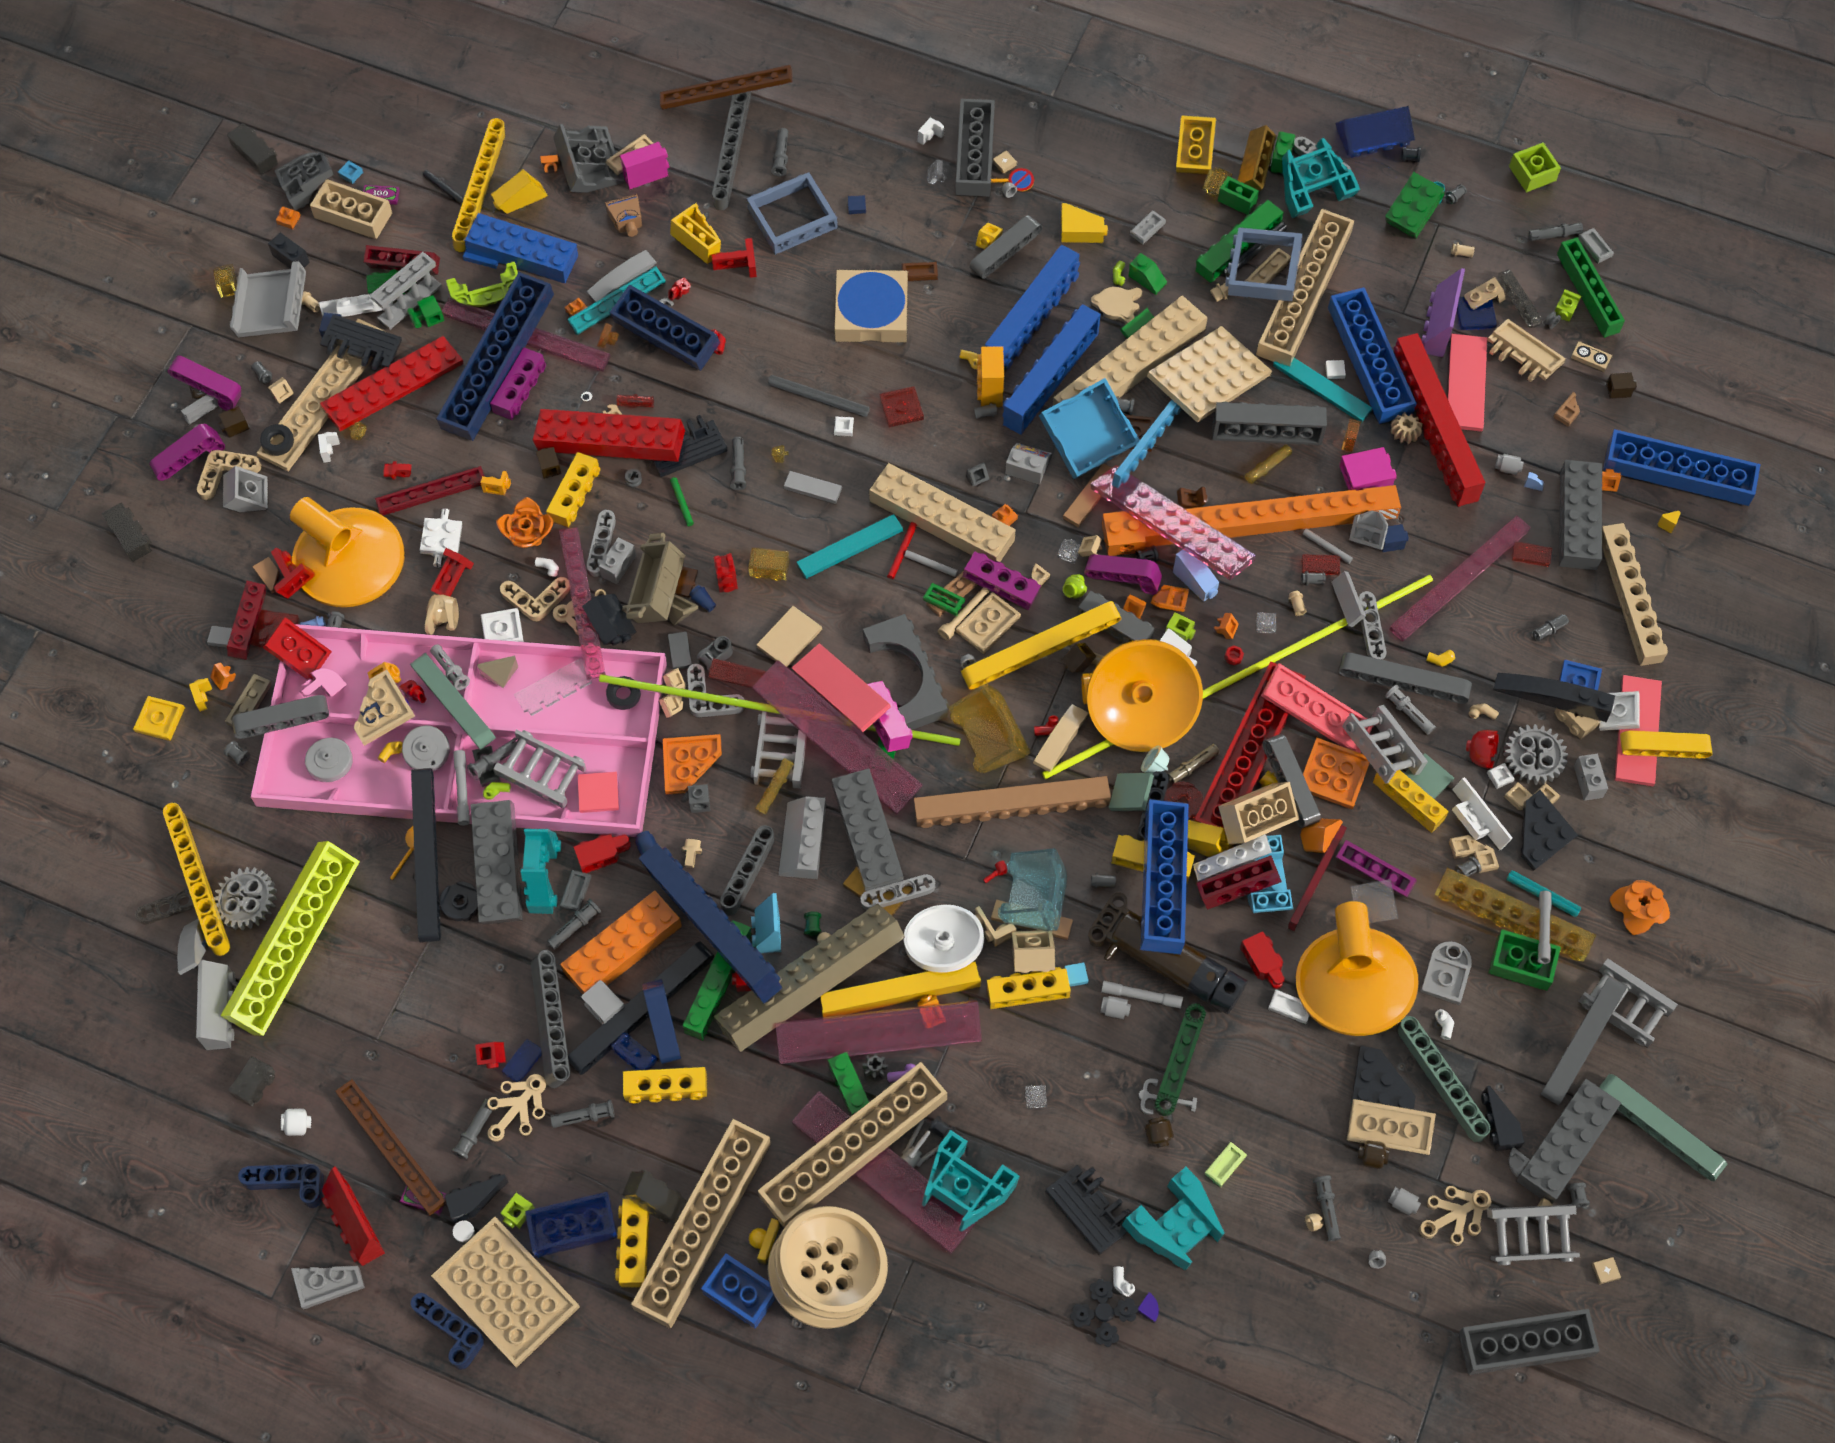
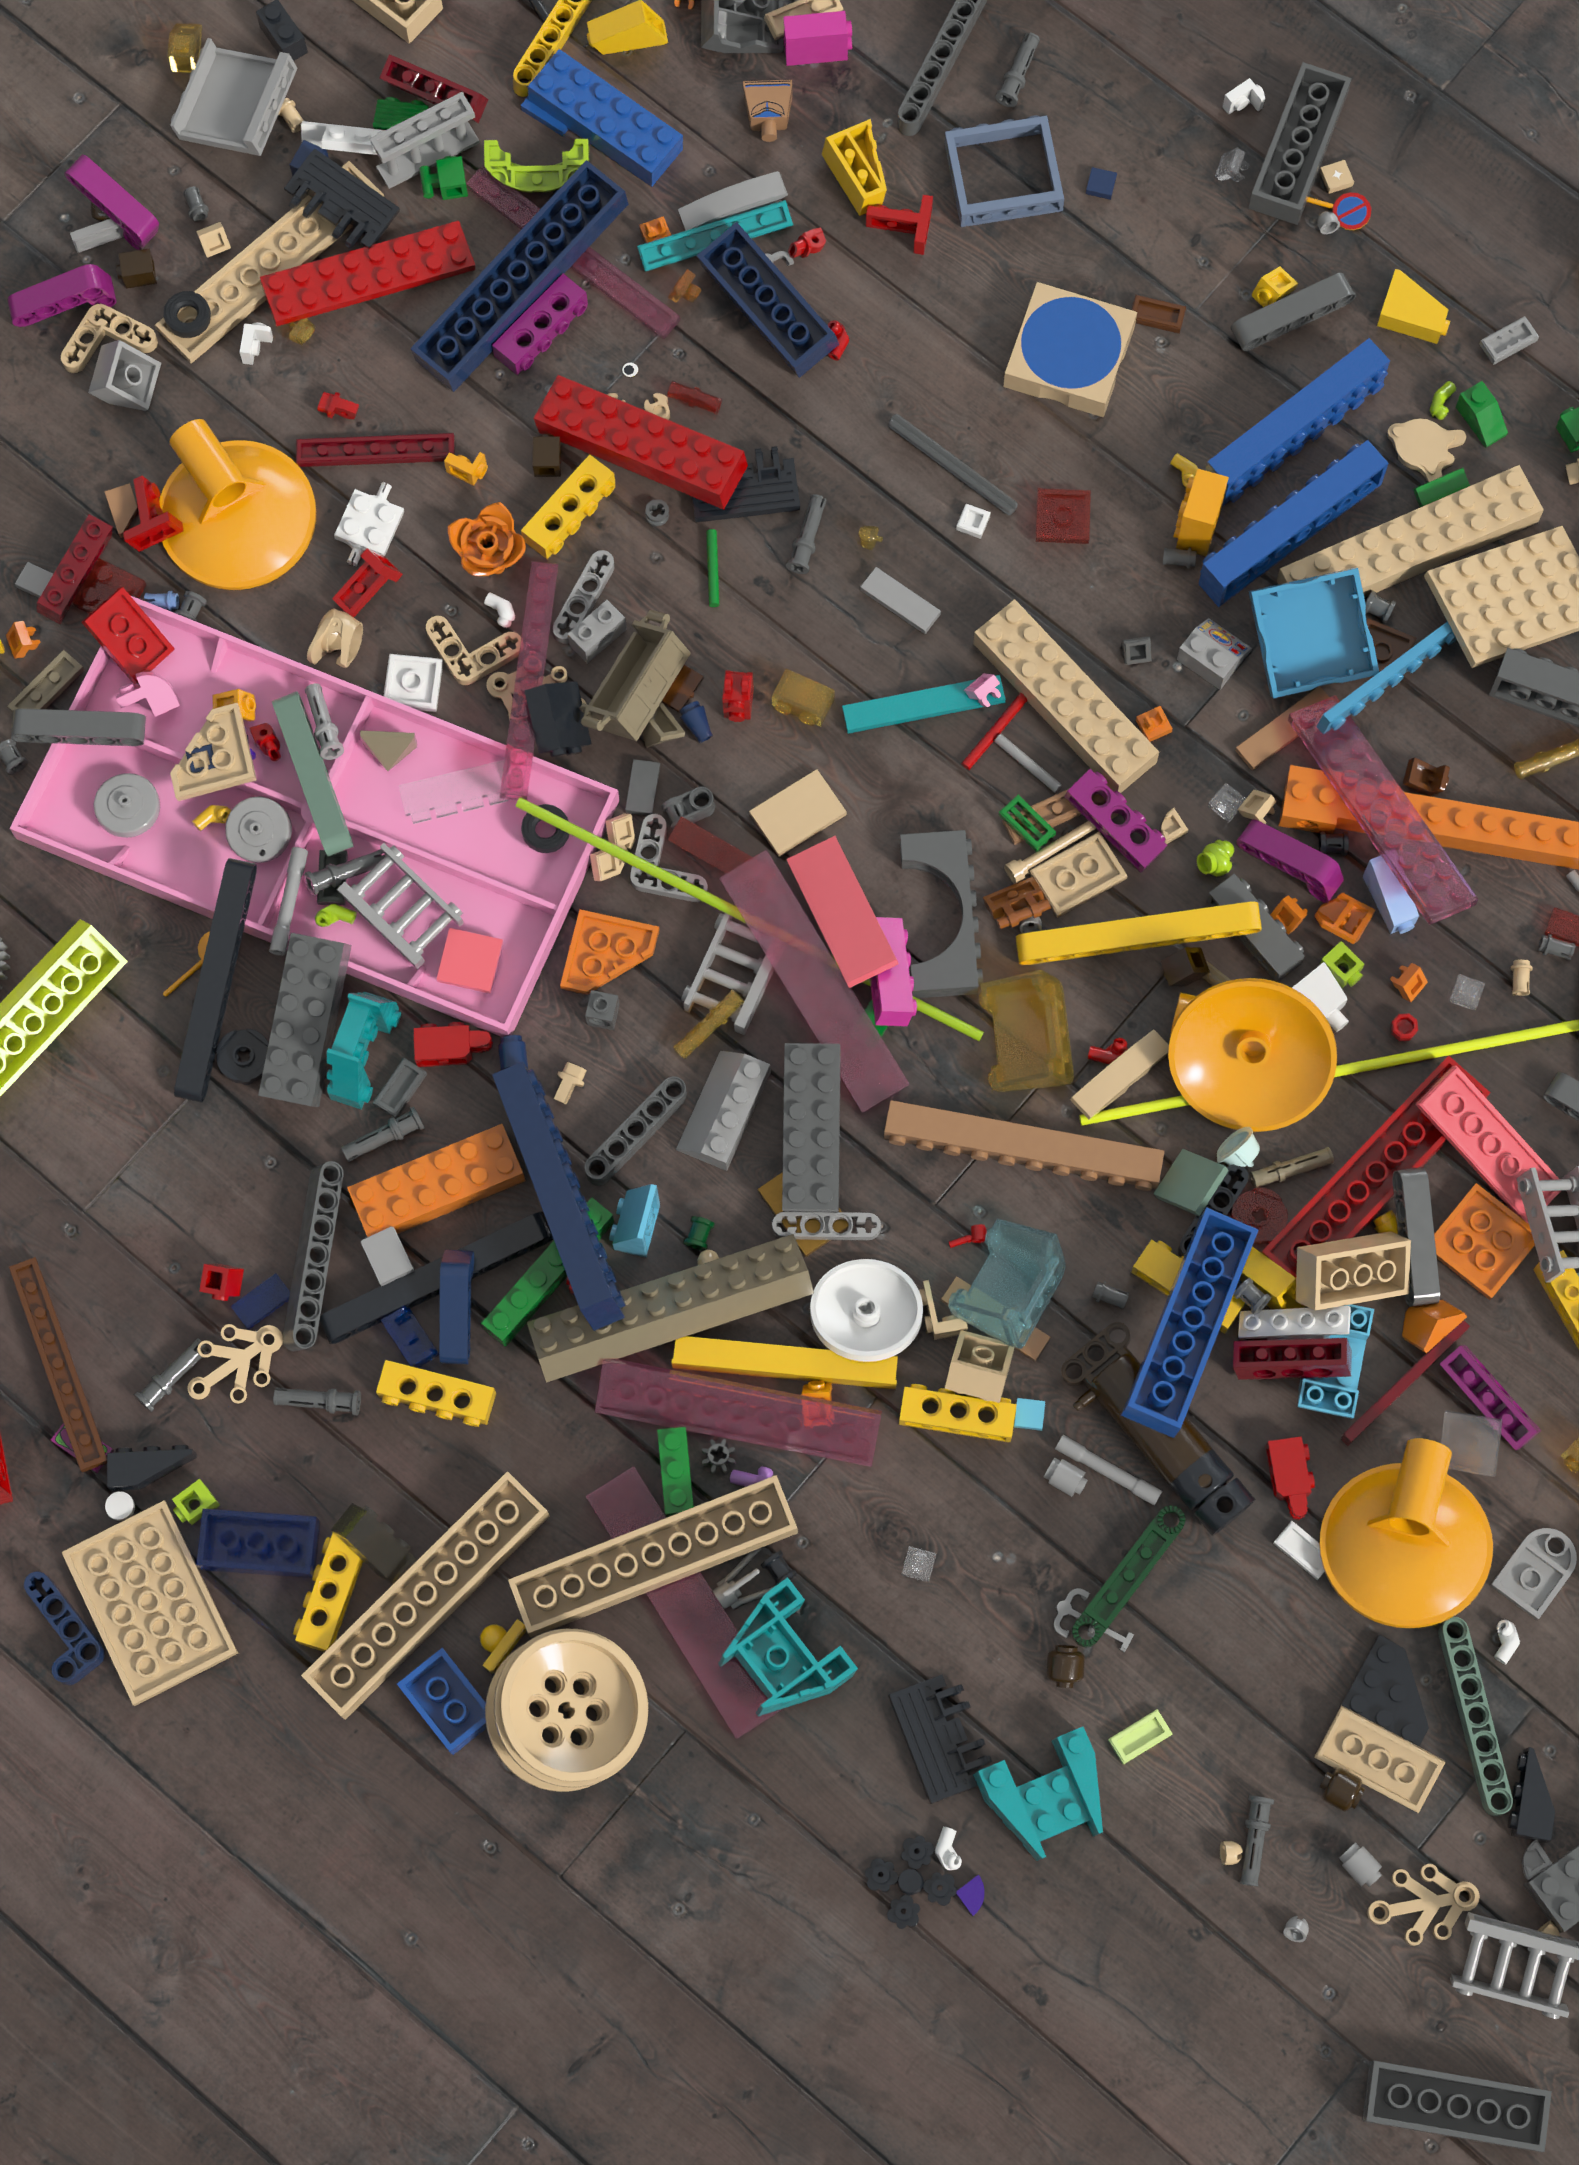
camera: 20 degrees right, 10 degrees up
none -> bright pink tile [964,673,1001,707]
none -> dark orange plate [983,877,1051,929]
none -> dark grey bush [1234,1278,1271,1315]

